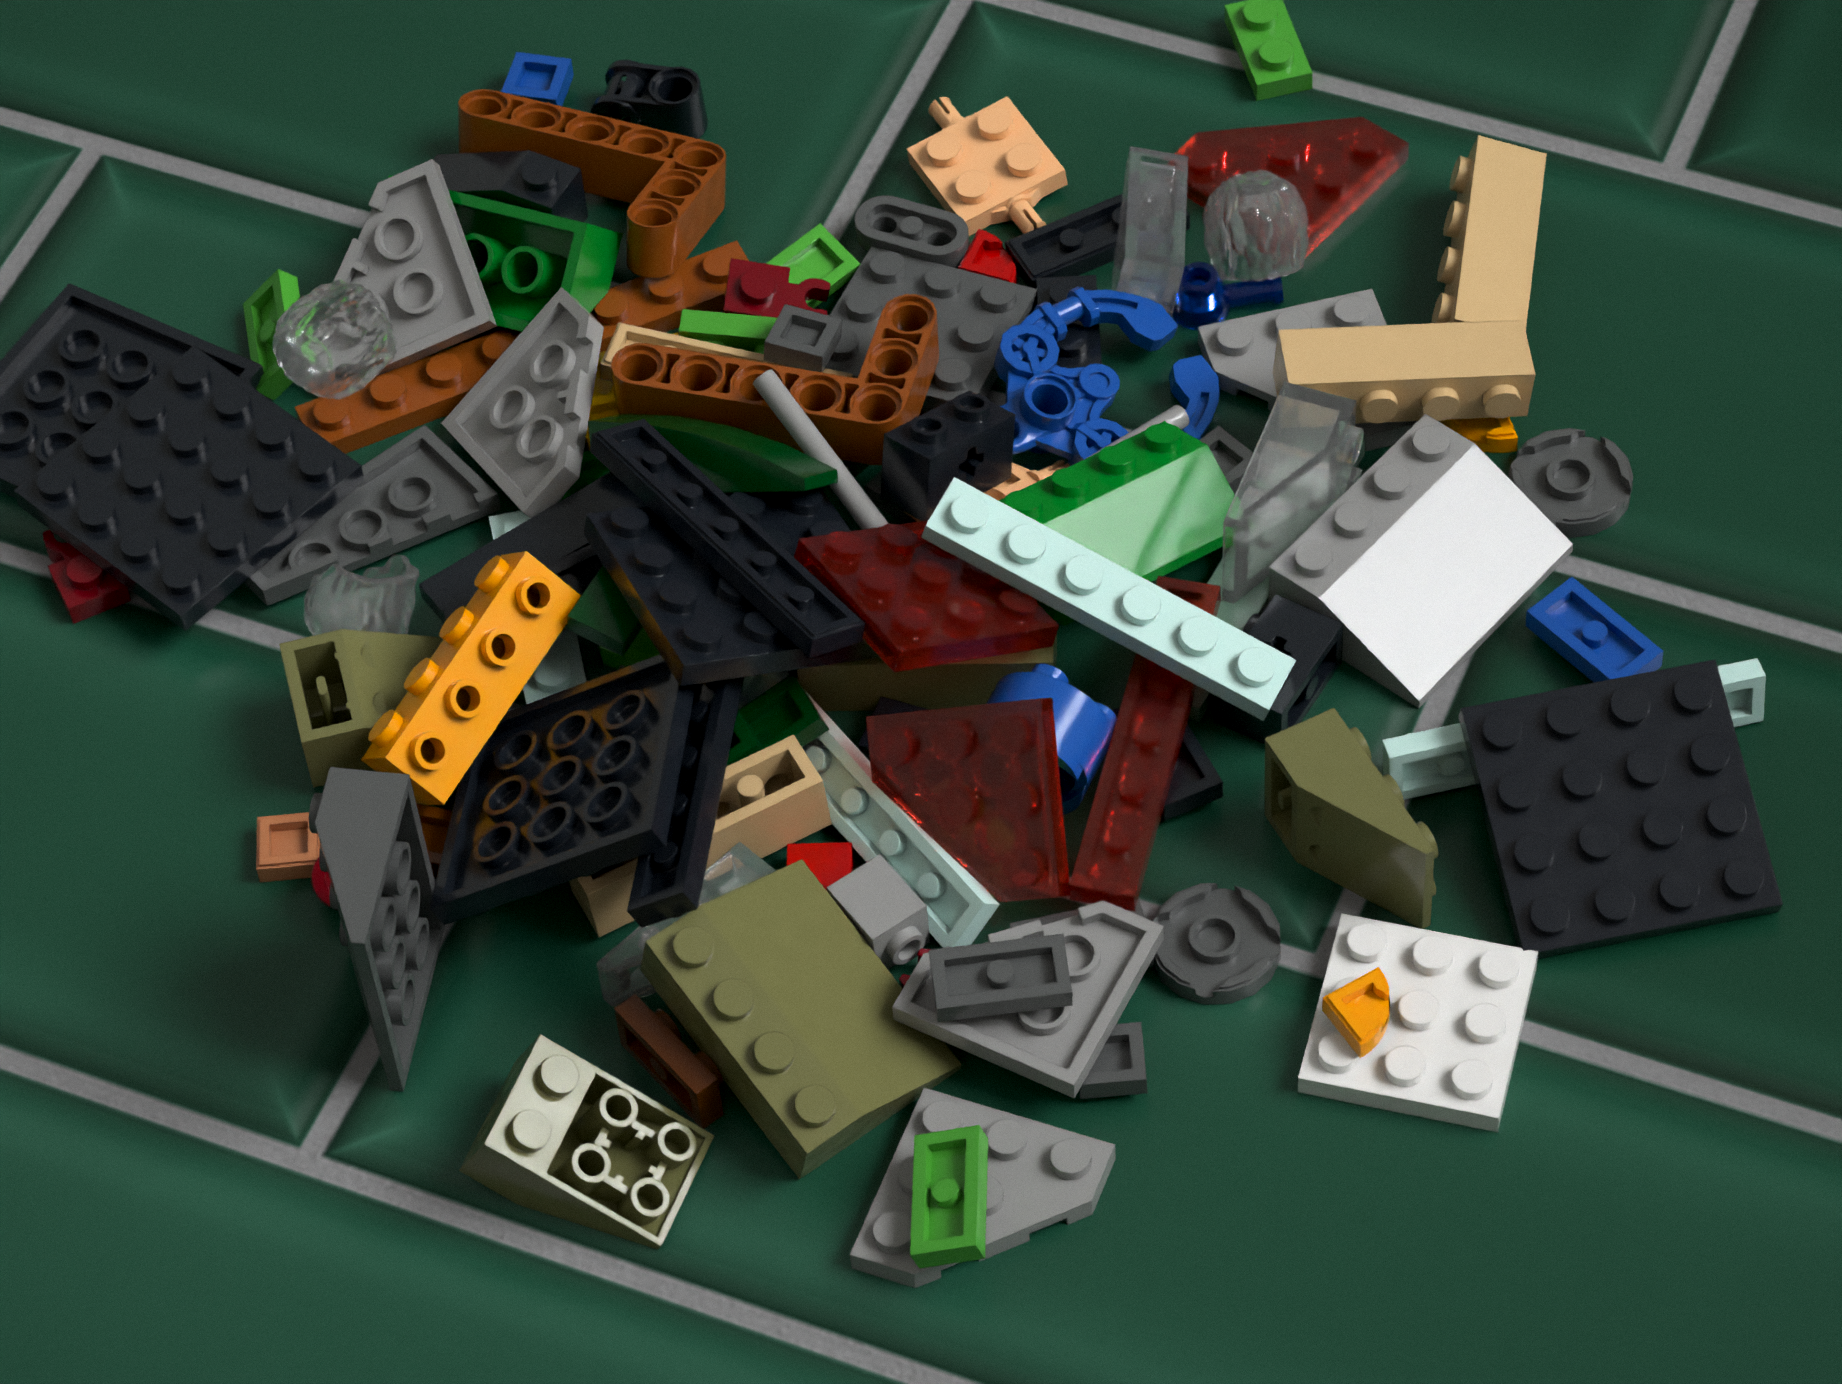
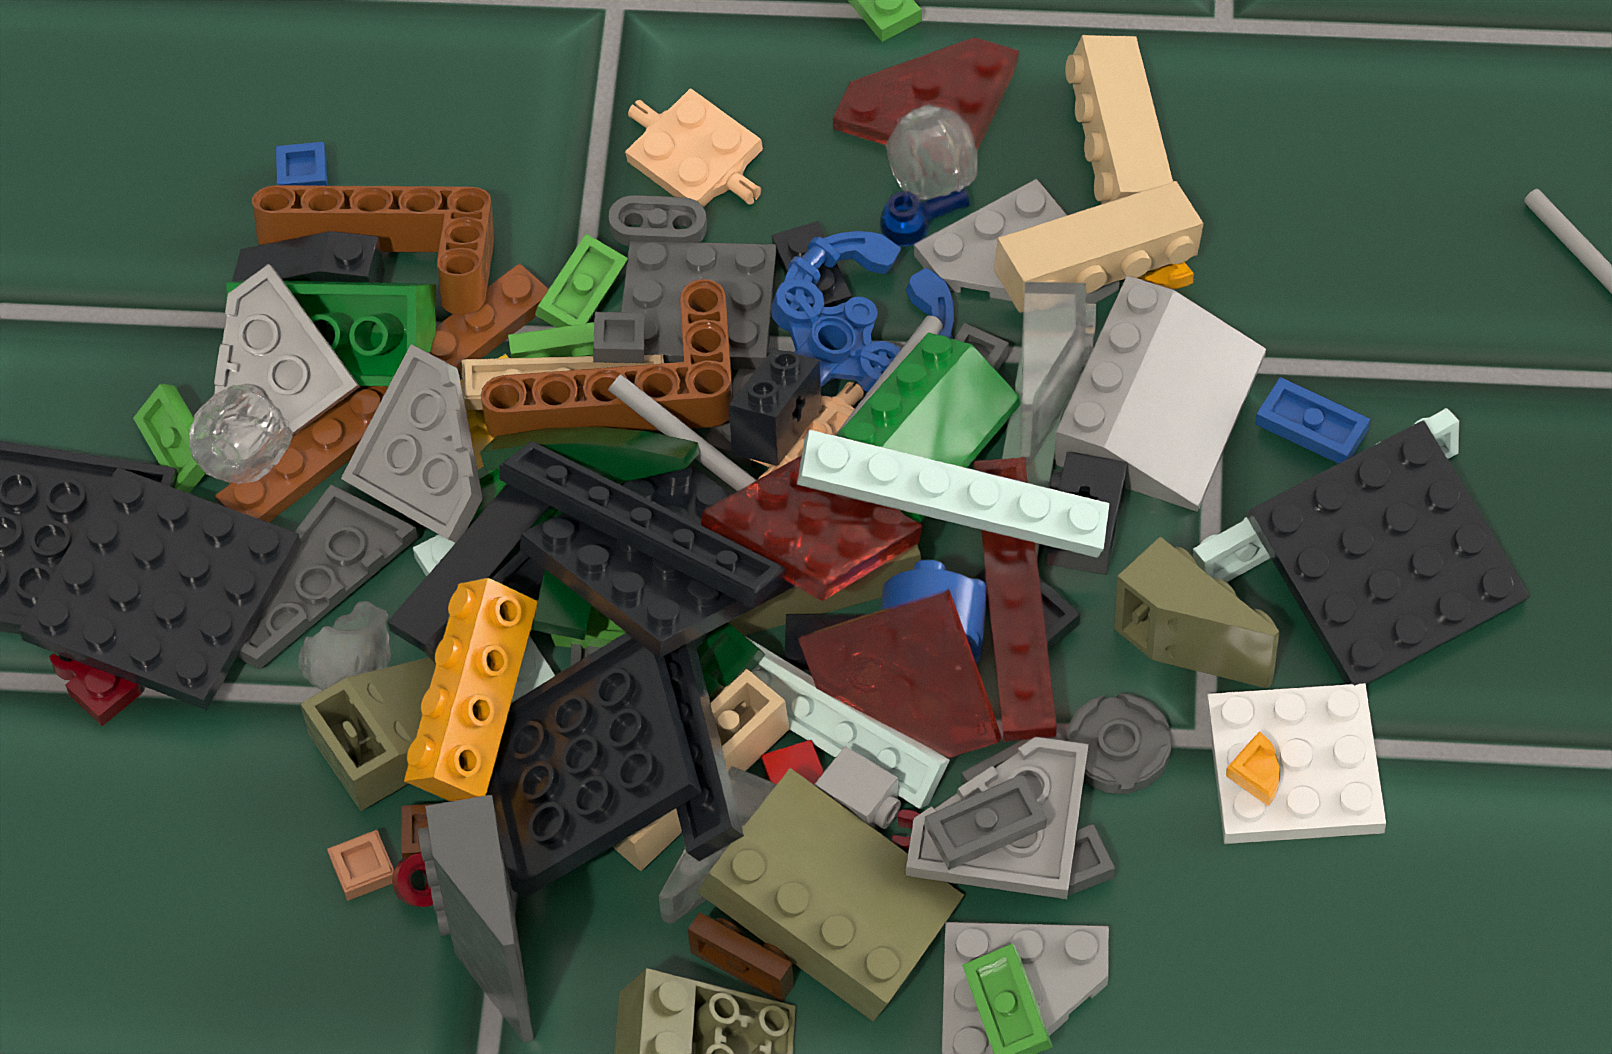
camera: 20 degrees left, 5 degrees up
black piece [591,60,708,139] -> none
dark red plate [722,258,831,318] -> none
red tile [958,229,1017,284] -> none
black tile [1005,177,1190,289] -> none
clear slope [1112,146,1188,316] -> none
dark grey tile [1508,428,1633,538] -> none

